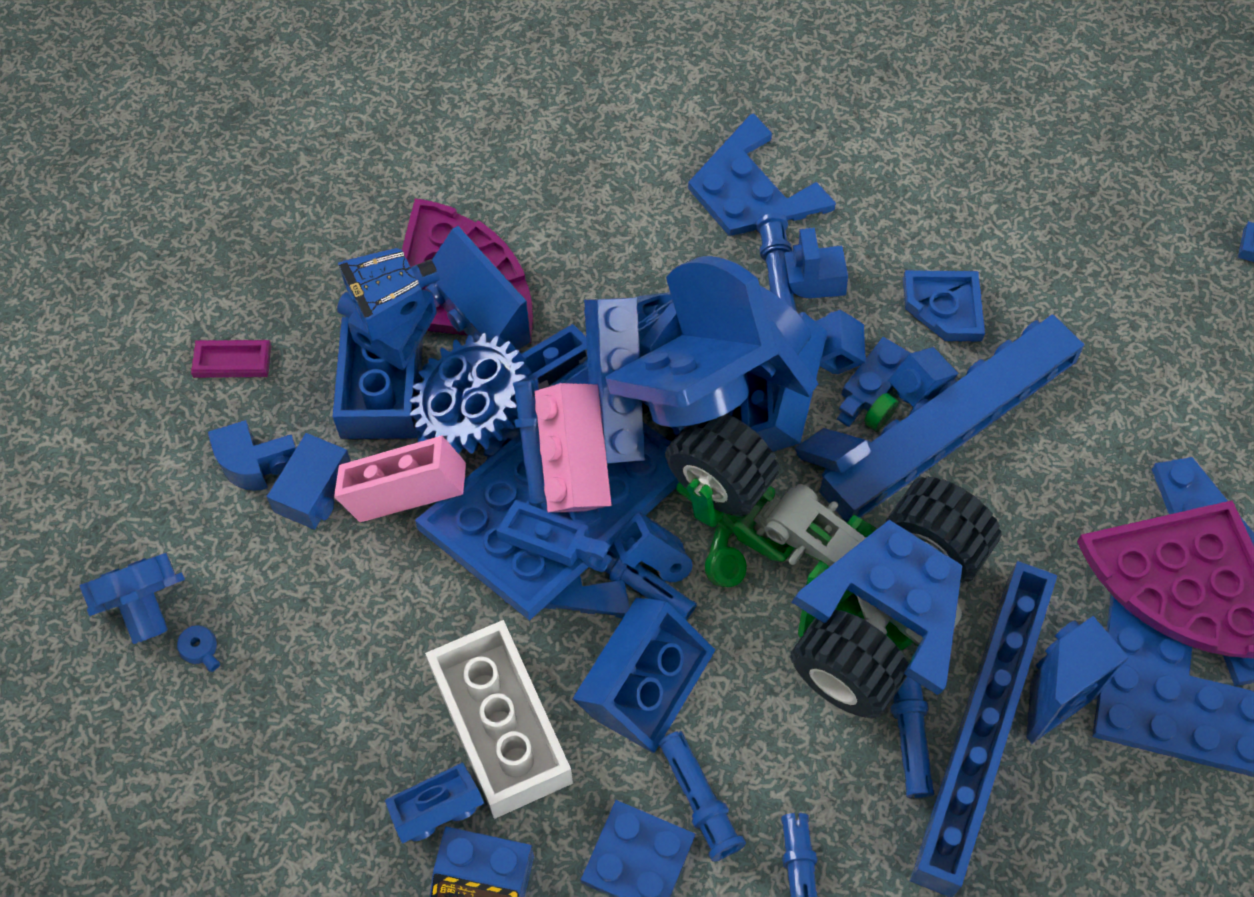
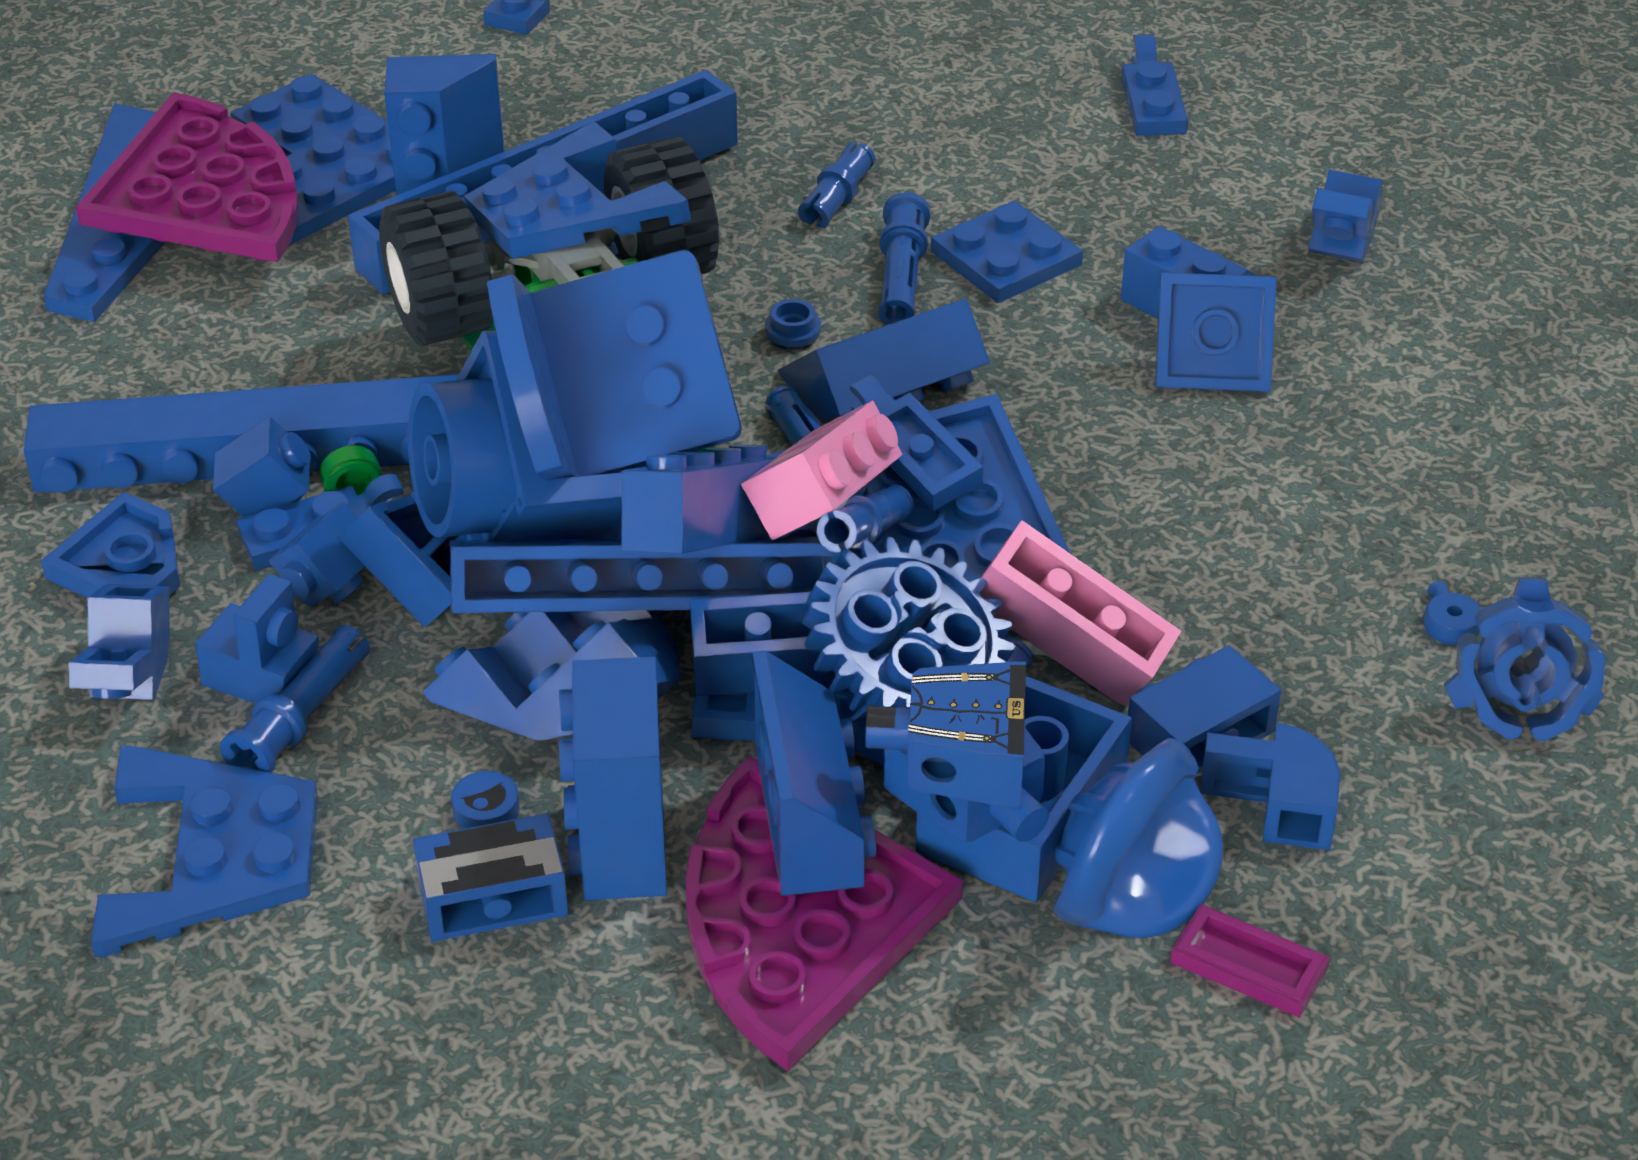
camera: 150 degrees left, 20 degrees down
white brick [425,620,573,819] -> none
blue leg [613,512,693,582] -> none
none -> blue brick [68,584,170,700]
none -> brick [413,813,568,942]
none -> blue tile [451,771,520,829]
none -> blue brick [559,657,667,900]
none -> blue plate [765,299,821,347]
none -> blue piece [1053,738,1223,938]

